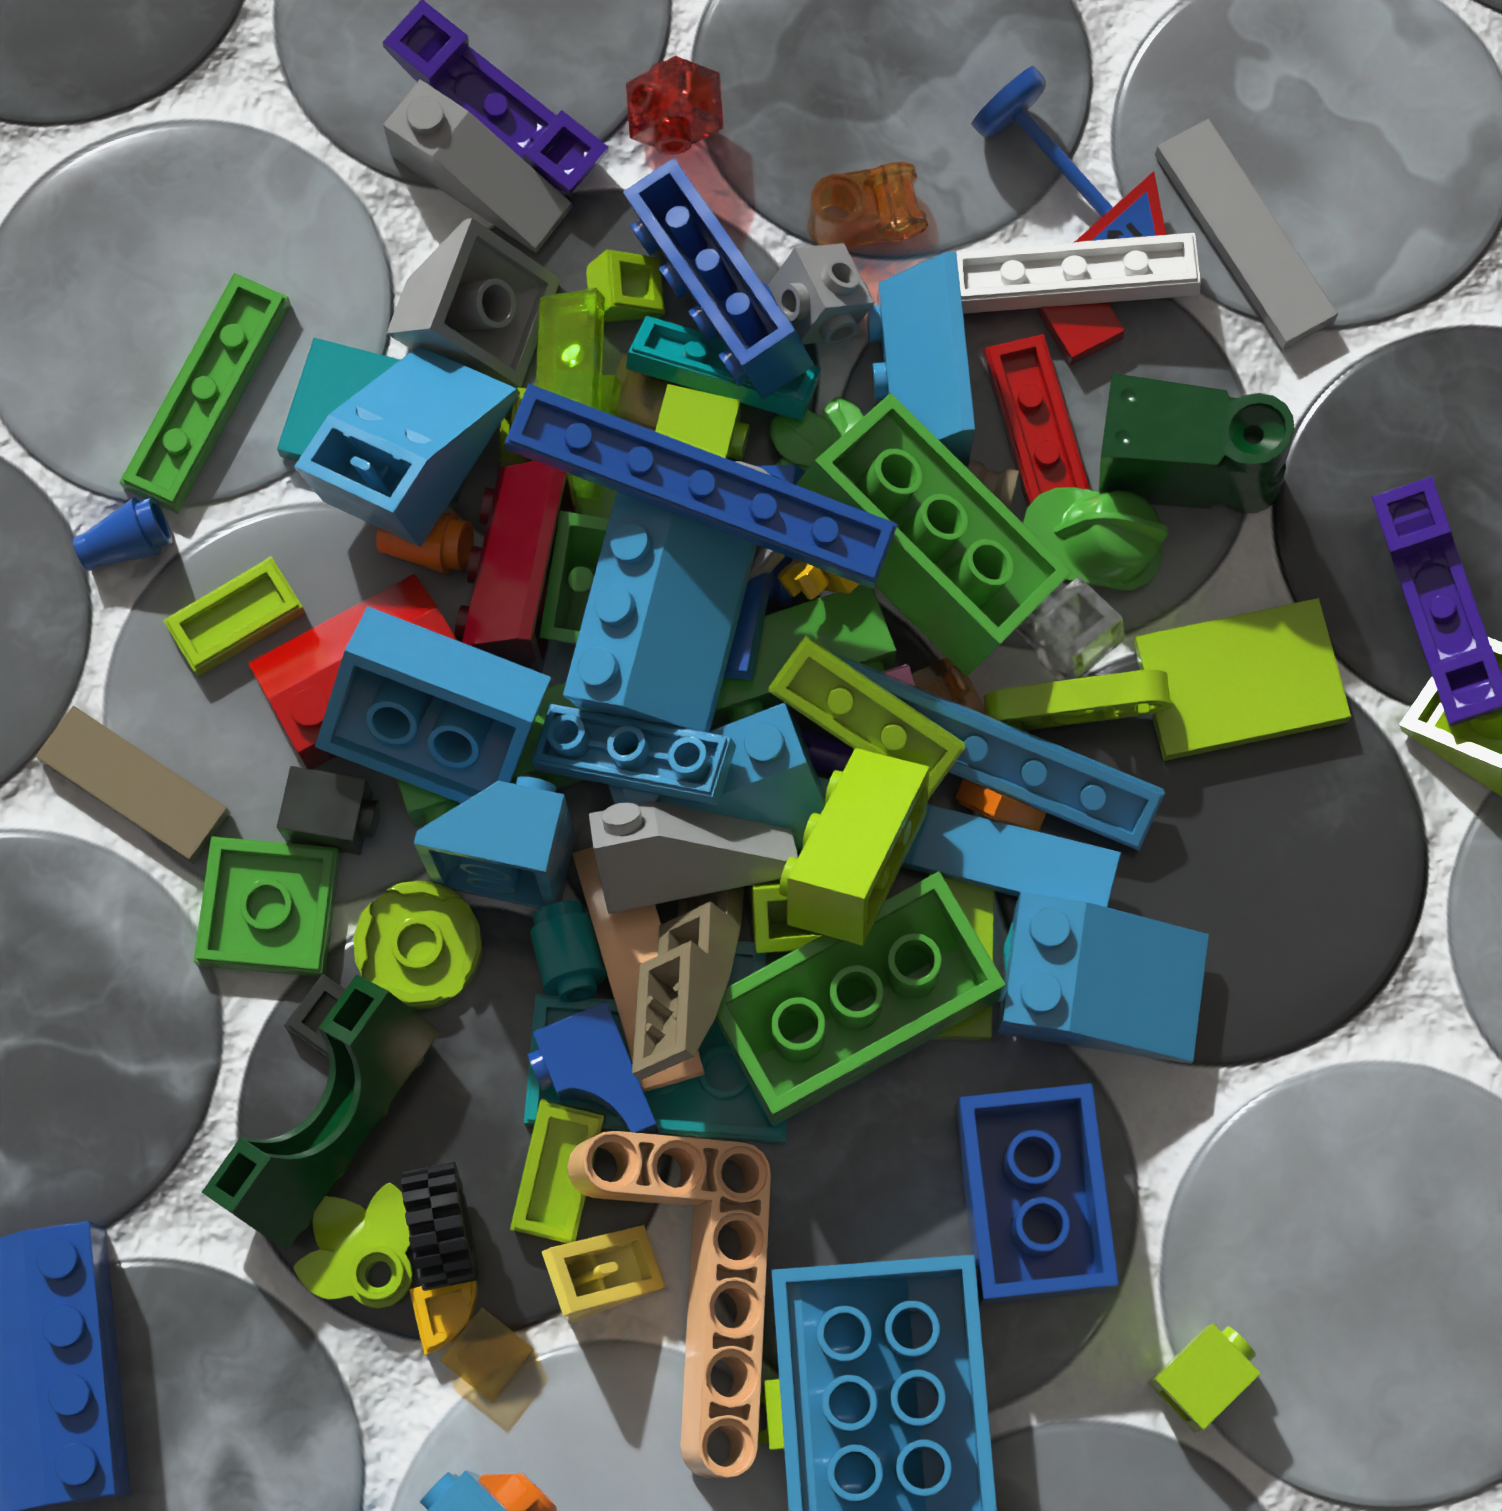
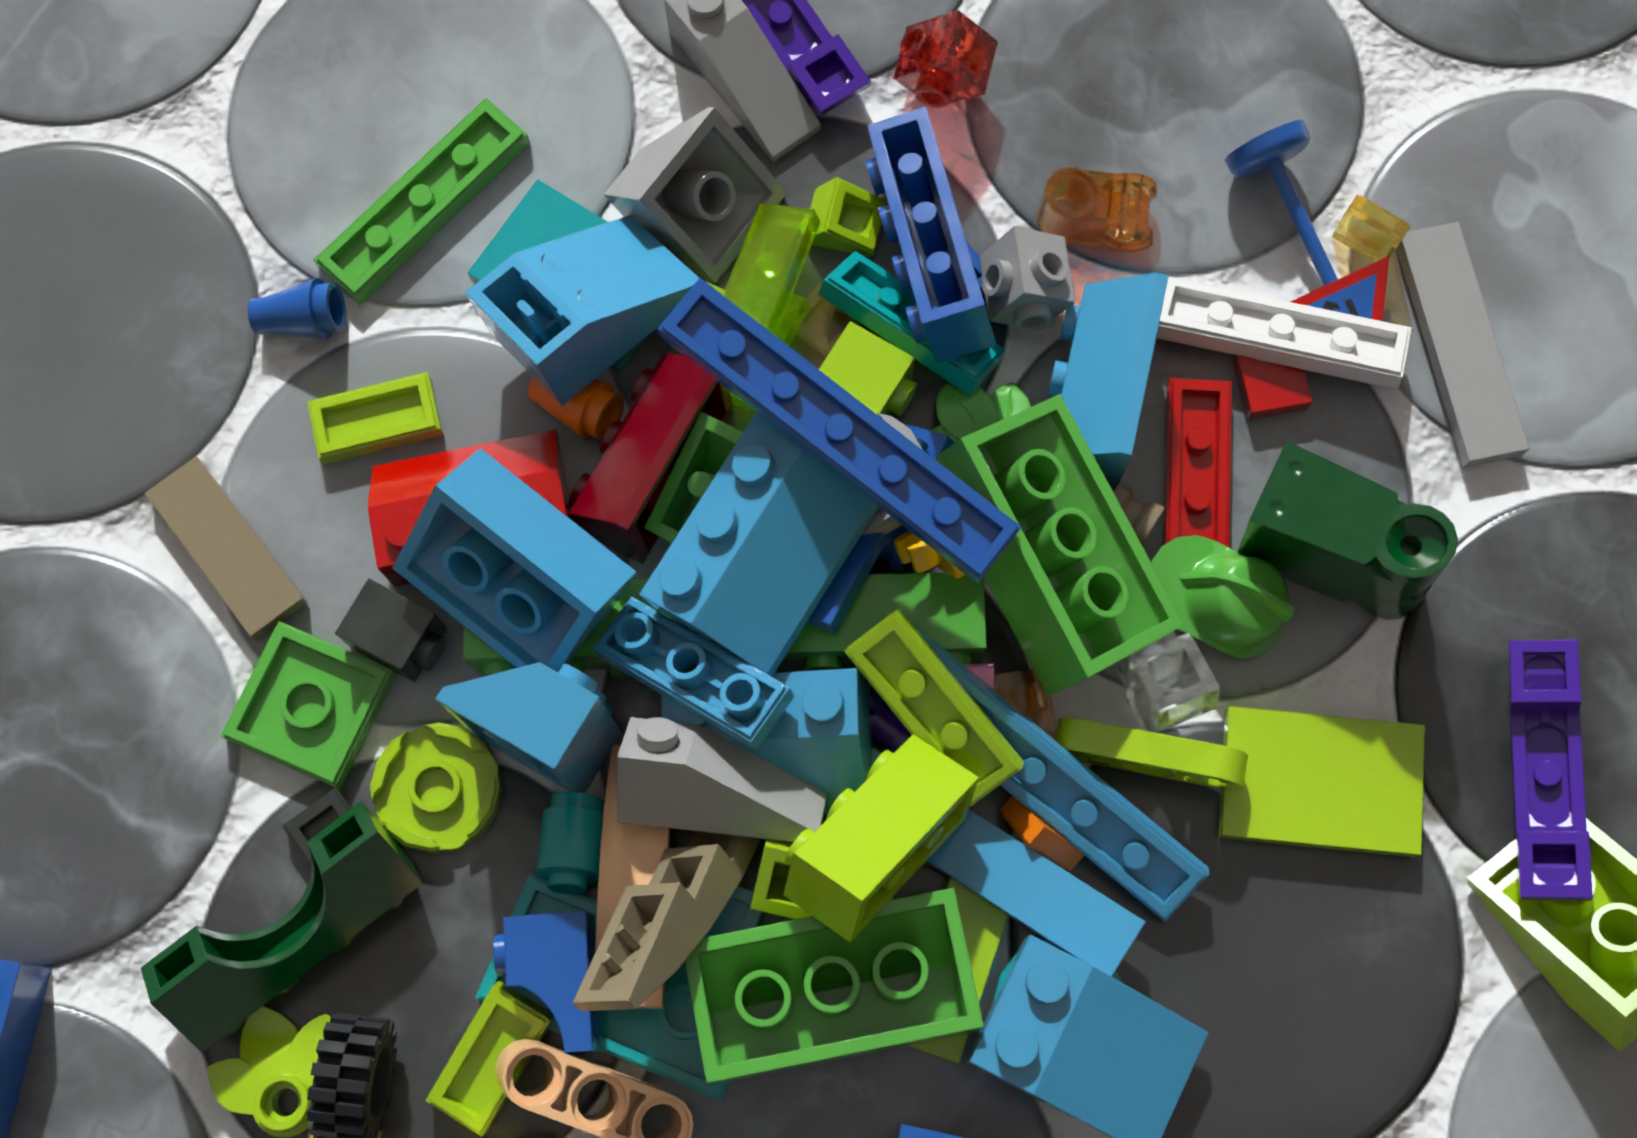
camera: 20 degrees right, 0 degrees up
none -> clear yellow tile [1331,195,1411,262]

